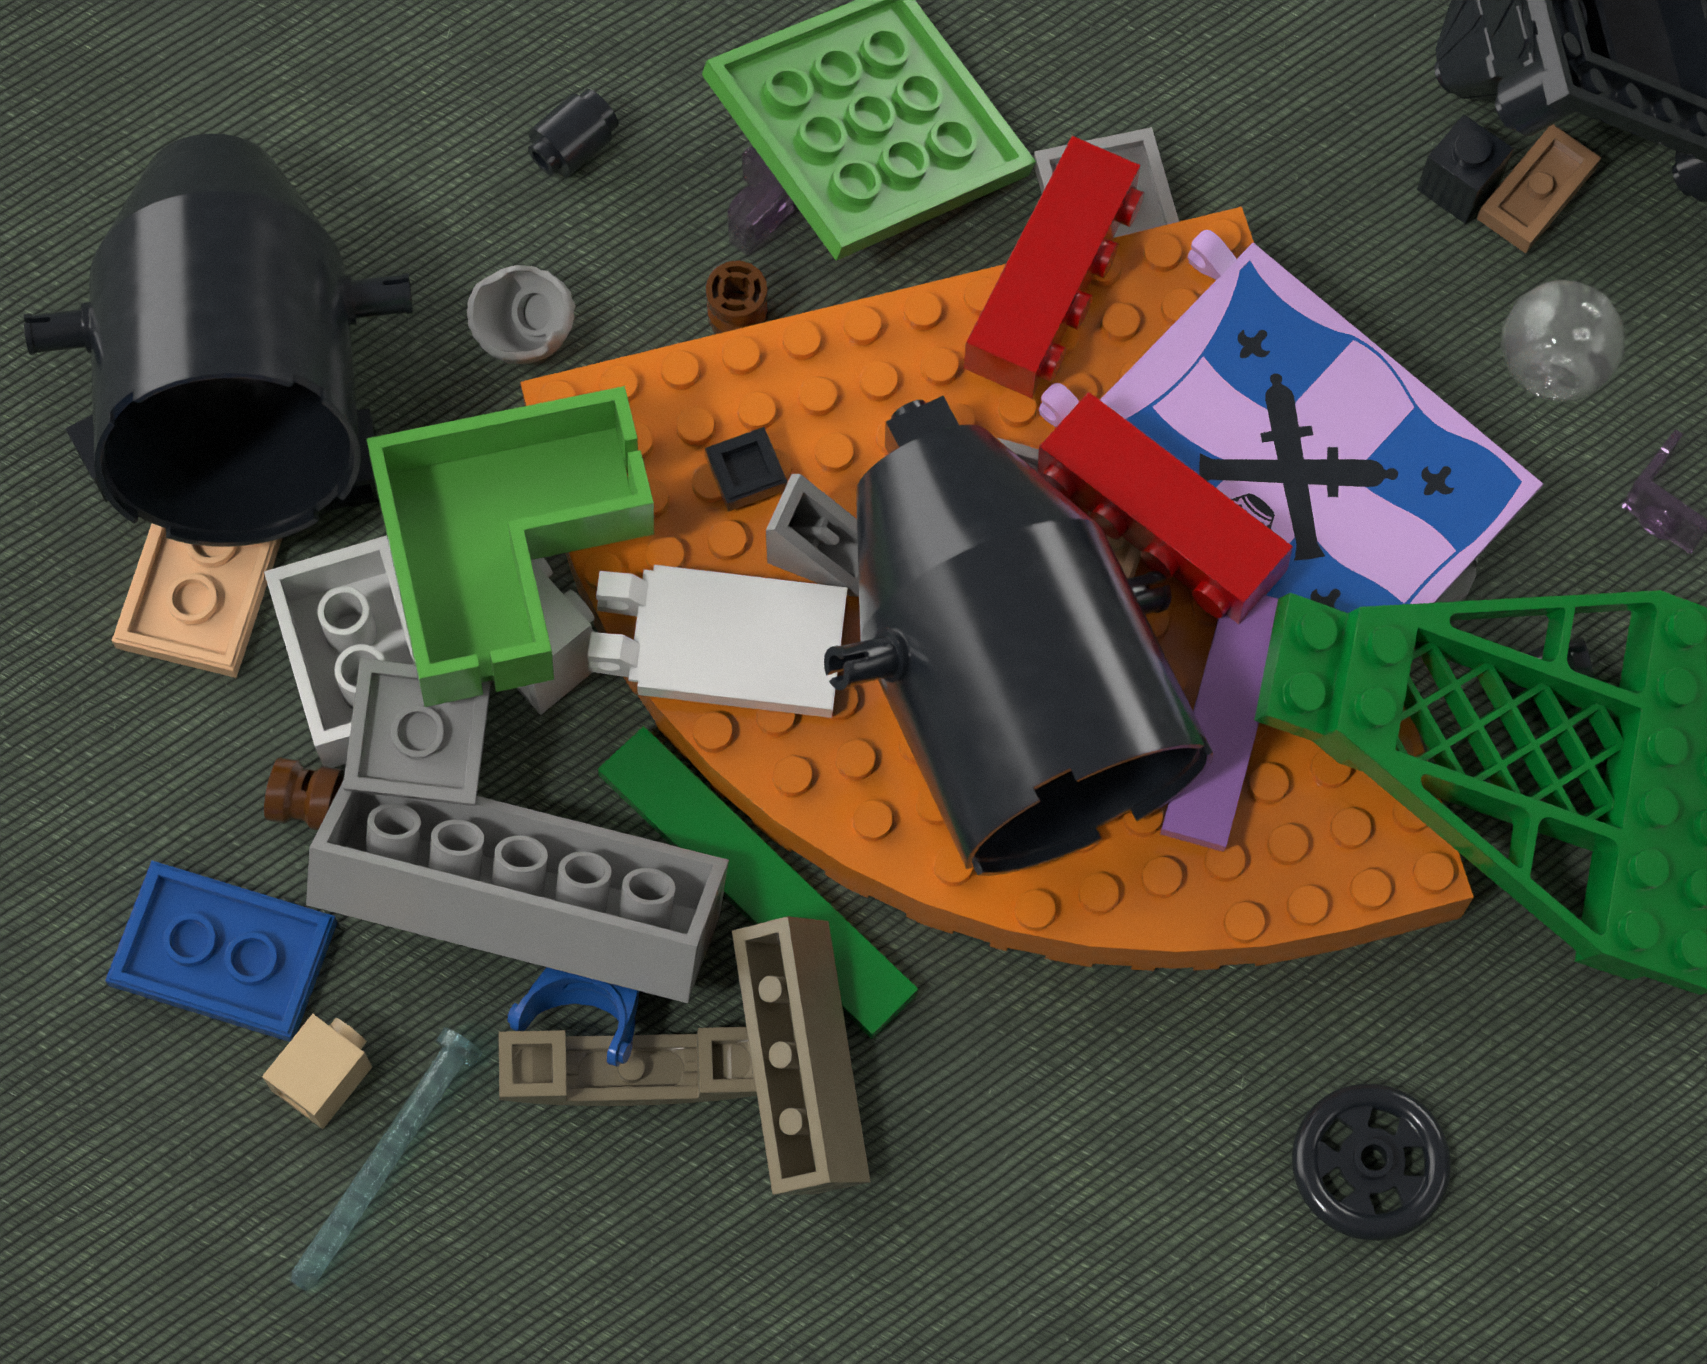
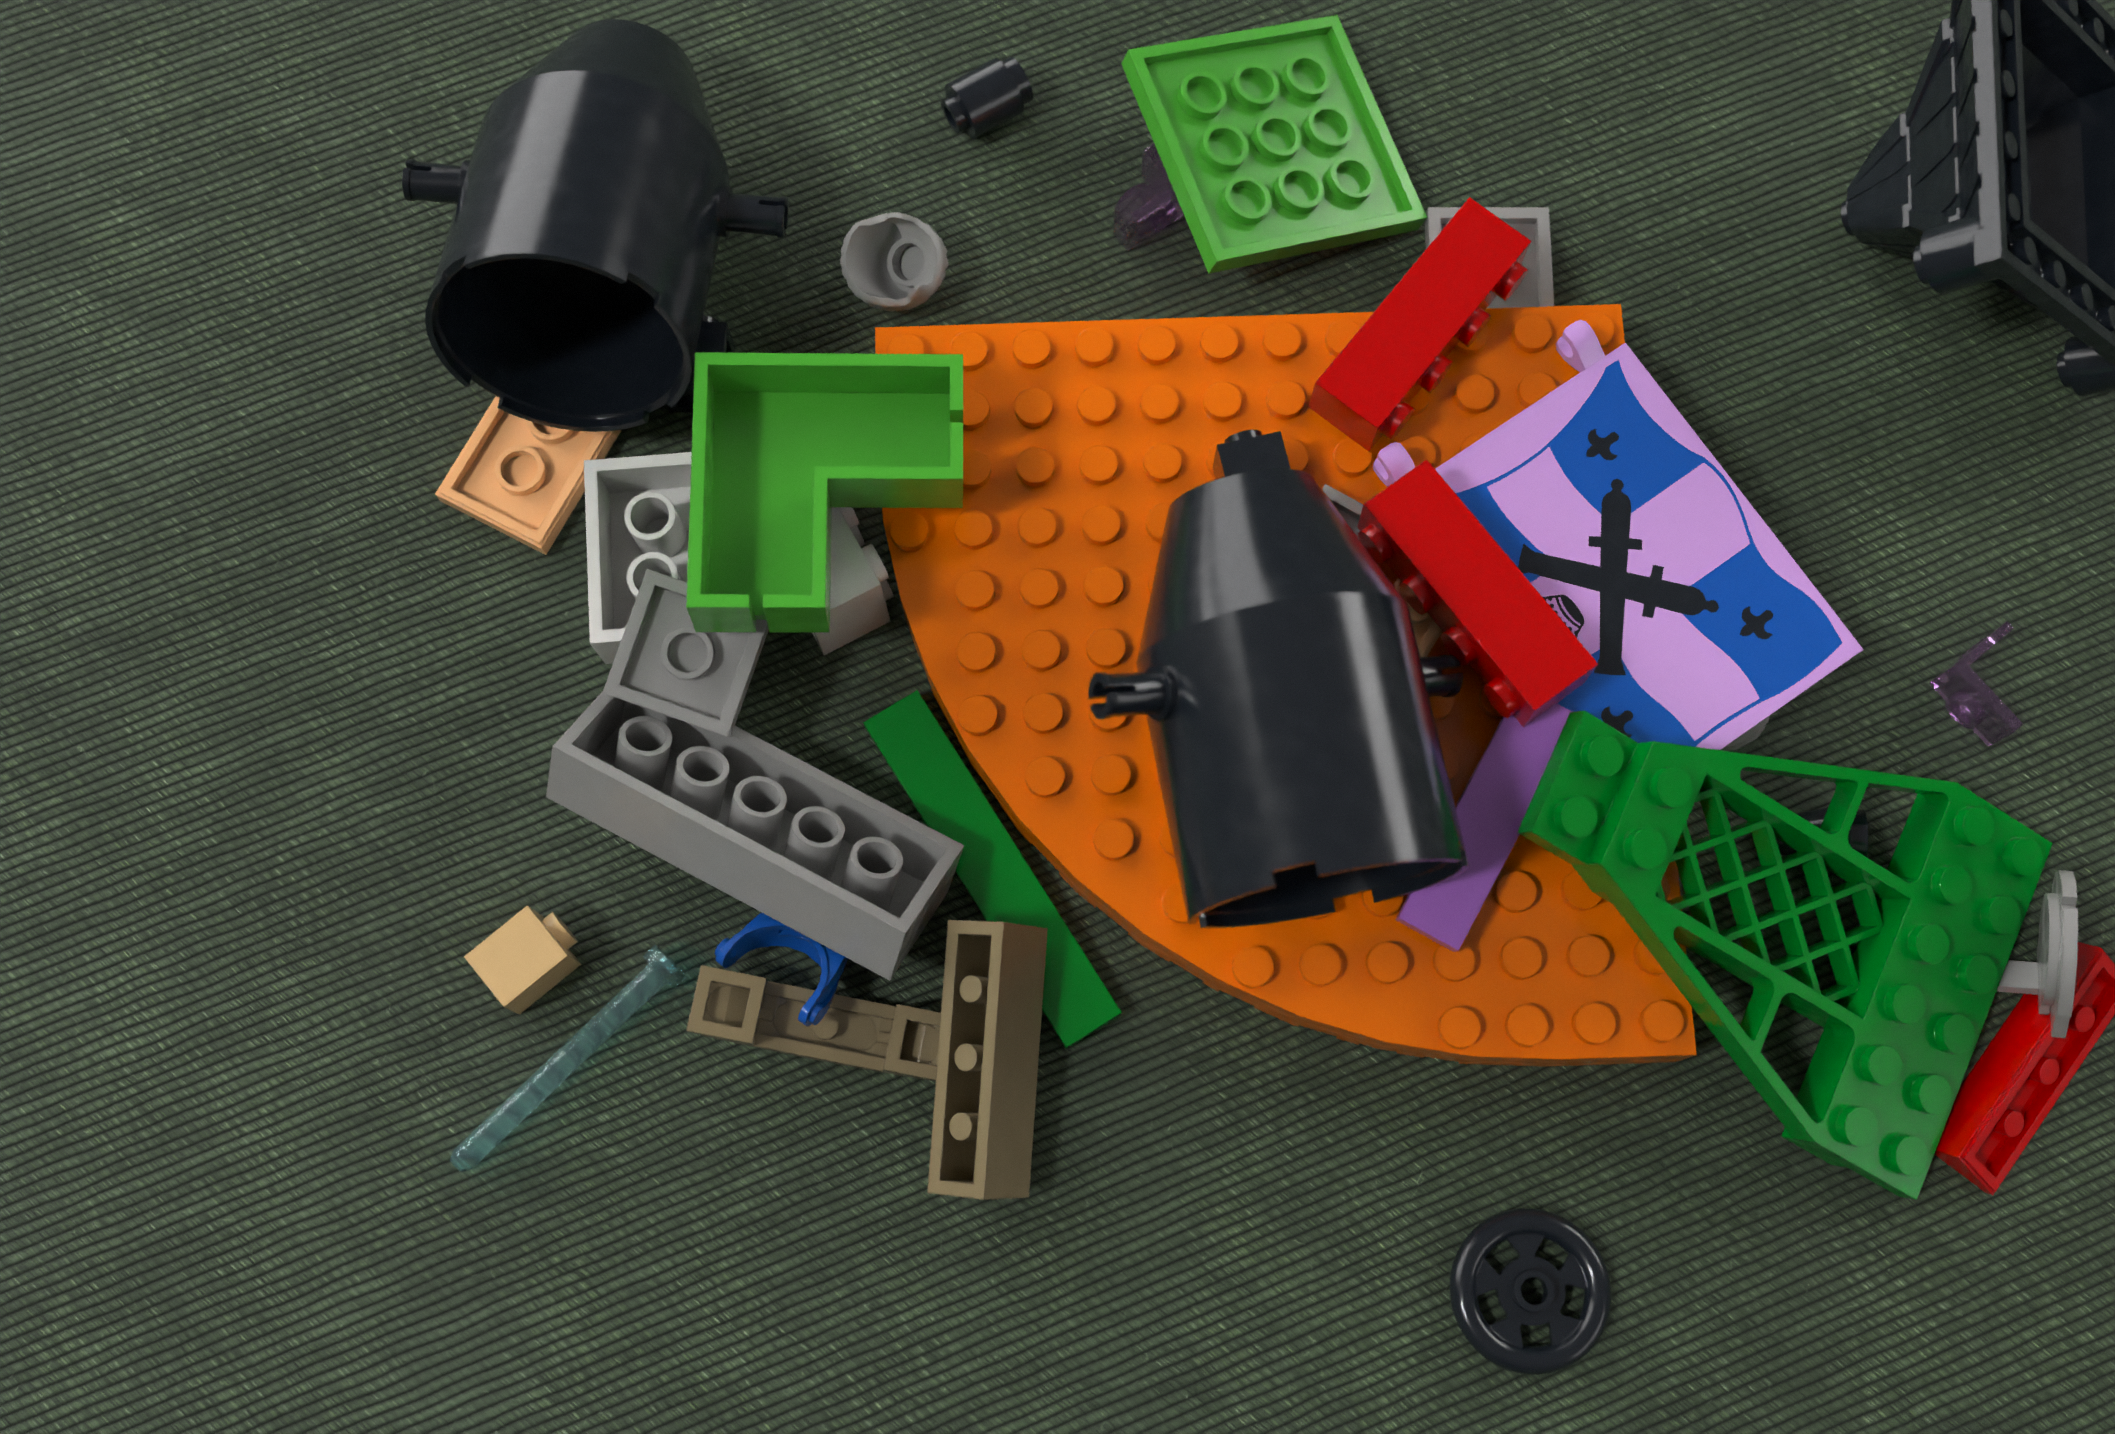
camera: 15 degrees right, 5 degrees up
blue tile [105,861,338,1042] -> none
reddish brown wheel [264,757,345,830] -> none
white tile [587,565,847,718] -> none
black tile [705,427,787,512] -> none
reddish brown wheel [706,260,768,334] -> none
light grey slope [766,474,859,597] -> none
black brick [1417,114,1513,224] -> none
medium nougat plate [1477,124,1601,253] -> none
clear helmet [1501,280,1625,402] -> none

